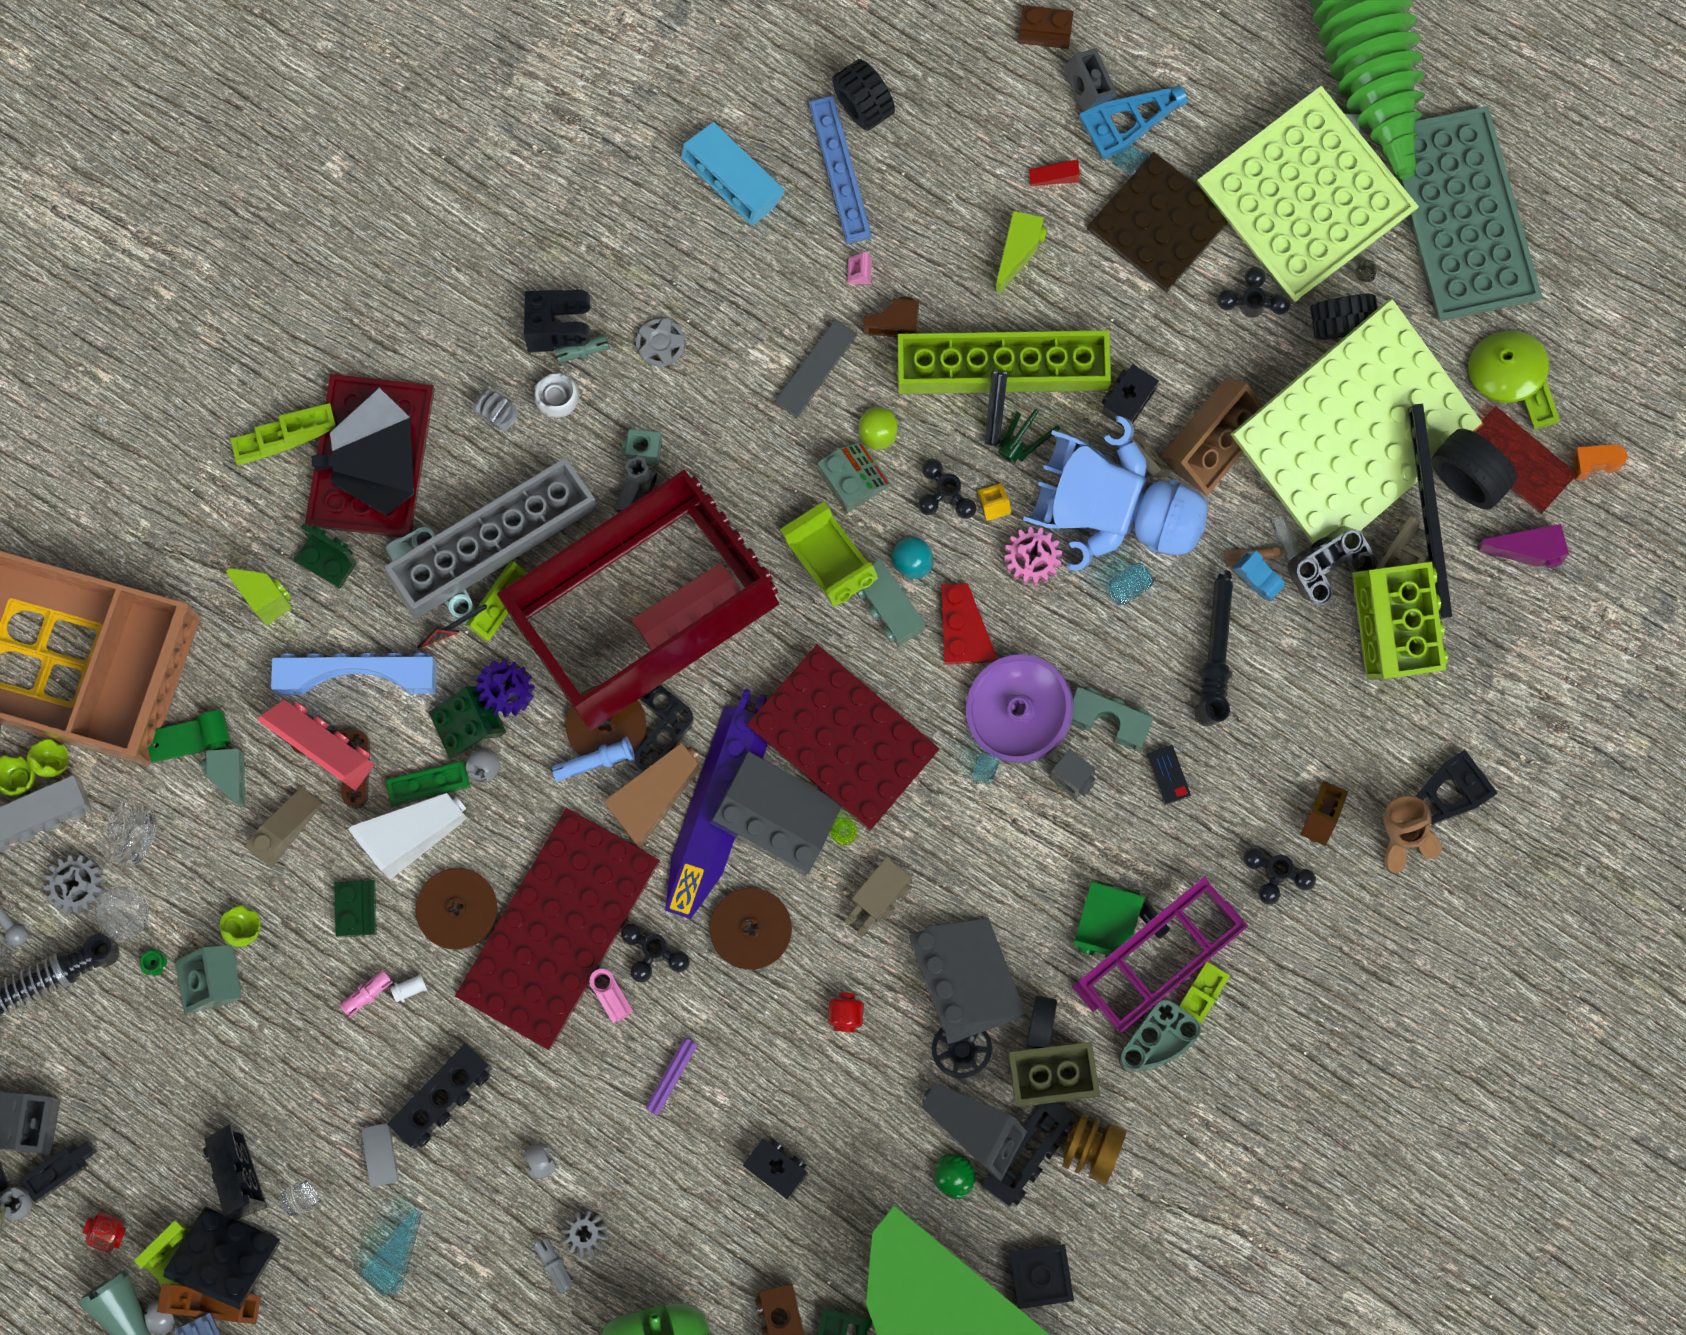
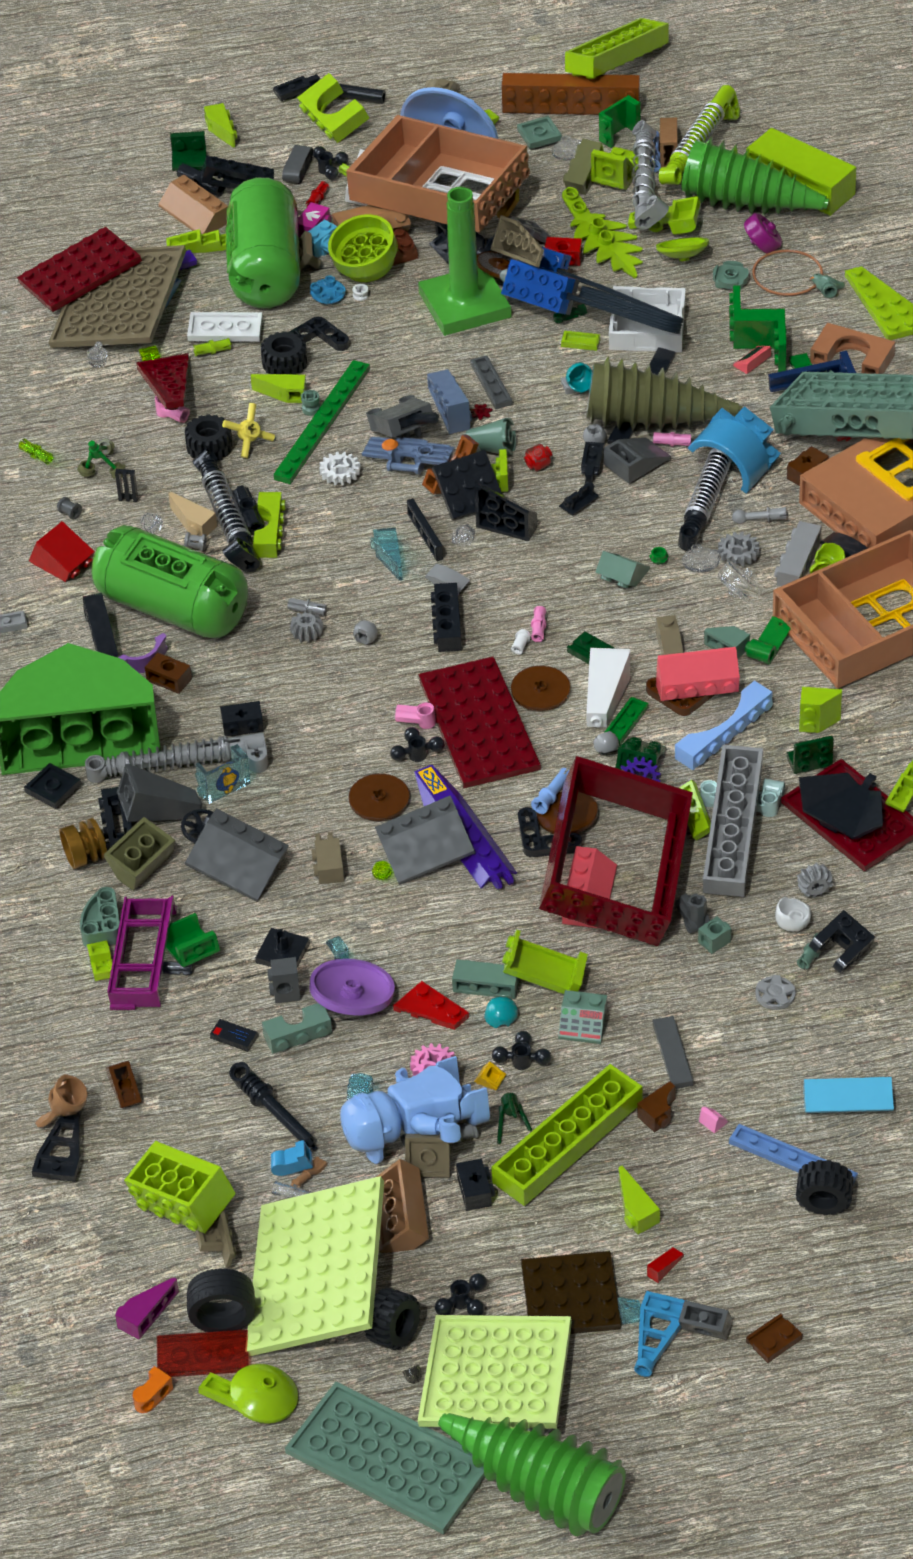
camera: 130 degrees right, 30 degrees down
lime hair [219,905,261,947] -> none
black piece [417,604,487,649] -> none
medium nougat slope [604,743,700,848] -> none
medium lavender axle [646,1038,697,1115] -> none
dark red plate [746,644,940,831] -> none
red head [827,992,864,1032] -> none
lime hair [858,407,898,450] -> none
black axle [984,369,1007,446] -> none
black tyre [1026,996,1057,1049] -> none
black piece [1243,847,1316,905] -> none
black beam [1288,526,1377,605] -> none
black tile [1408,403,1452,619] -> none
none -> light grey piece [85,732,268,783]
none -> clear light blue panel [195,744,251,804]
none -> black tile [255,928,310,967]
none -> black tile [407,498,443,561]
none -> black hinge [559,482,599,516]

